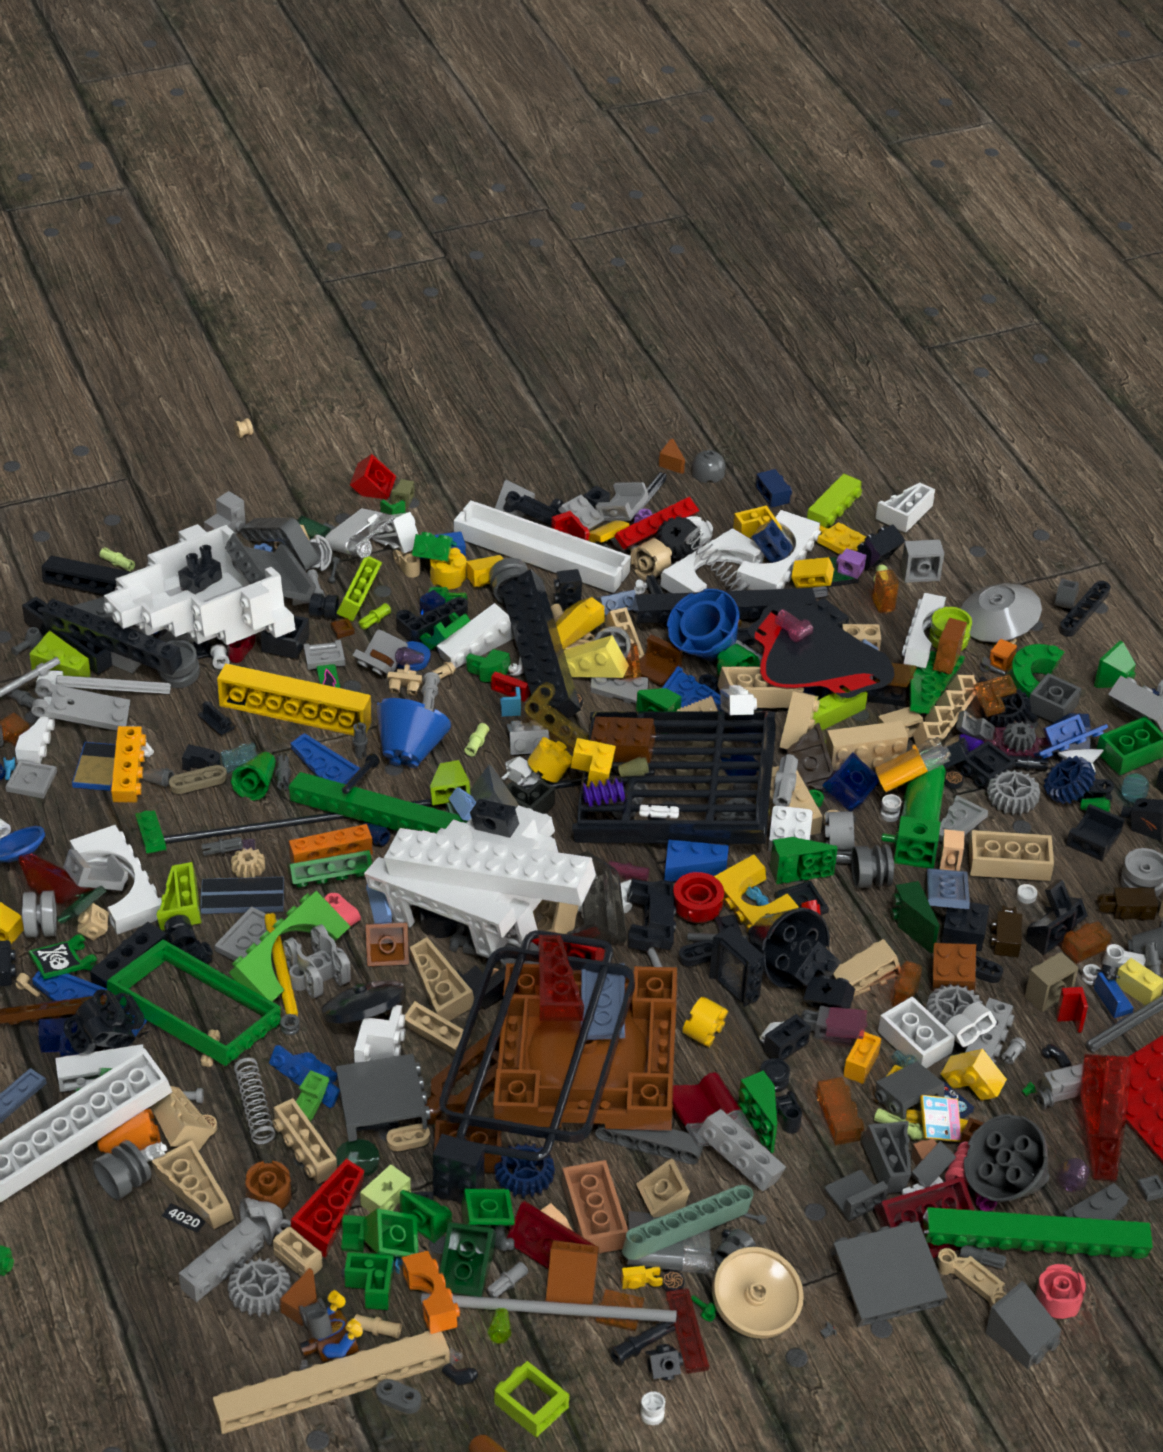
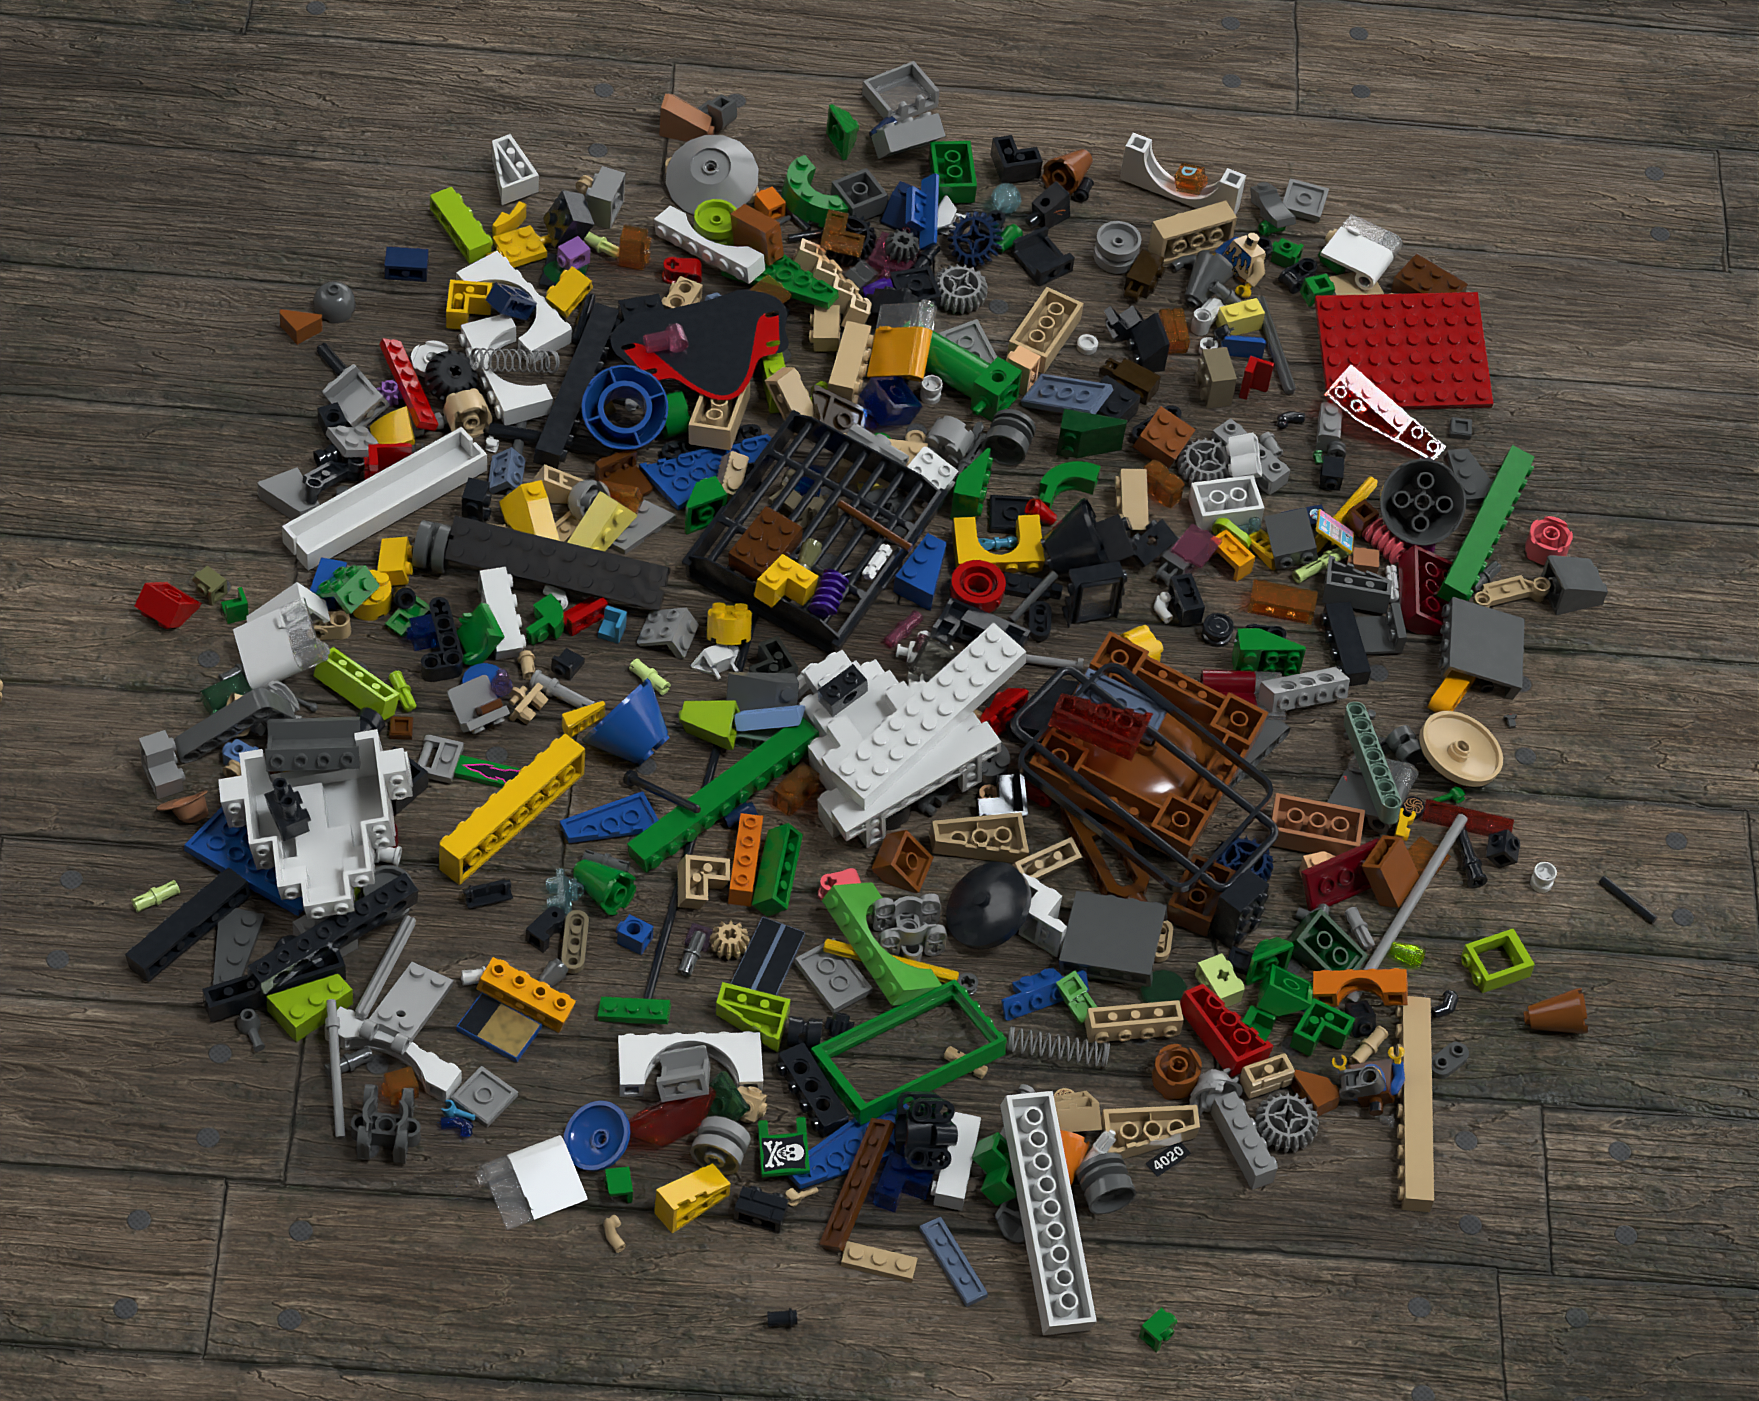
camera: 70 degrees left, 10 degrees up
dark grey pin [352,722,368,759] -> none
light blue slope [366,884,392,923] -> none
green slope [461,1189,515,1225] -> none
clear yellow beam [525,682,589,749] -> none
tan slope [636,1158,690,1217] -> none
white brick [720,685,757,715] -> none
dark grey tile [911,1141,956,1188] -> none
yellow brick [941,1049,1007,1101] -> none
black beam [1059,581,1111,637] -> none
none -> black cone [392,586,416,609]
none -> yellow slope [492,201,526,237]
none -> black bracket [551,648,585,681]
none -> blue brick [616,914,654,955]
none -> nougat slope [659,93,715,142]
none -> red piece [662,257,702,285]
none -> tan brick [678,855,730,909]
none -> reddish brown bar [837,500,913,552]
none -> green arch [1038,461,1101,509]
none -> lime plate [1212,518,1252,549]
none -> black brick [1319,455,1345,491]
none -> black brick [1320,602,1371,686]
none -> black bracket [1345,1000,1376,1038]
none -> light orange beam [1428,670,1476,713]

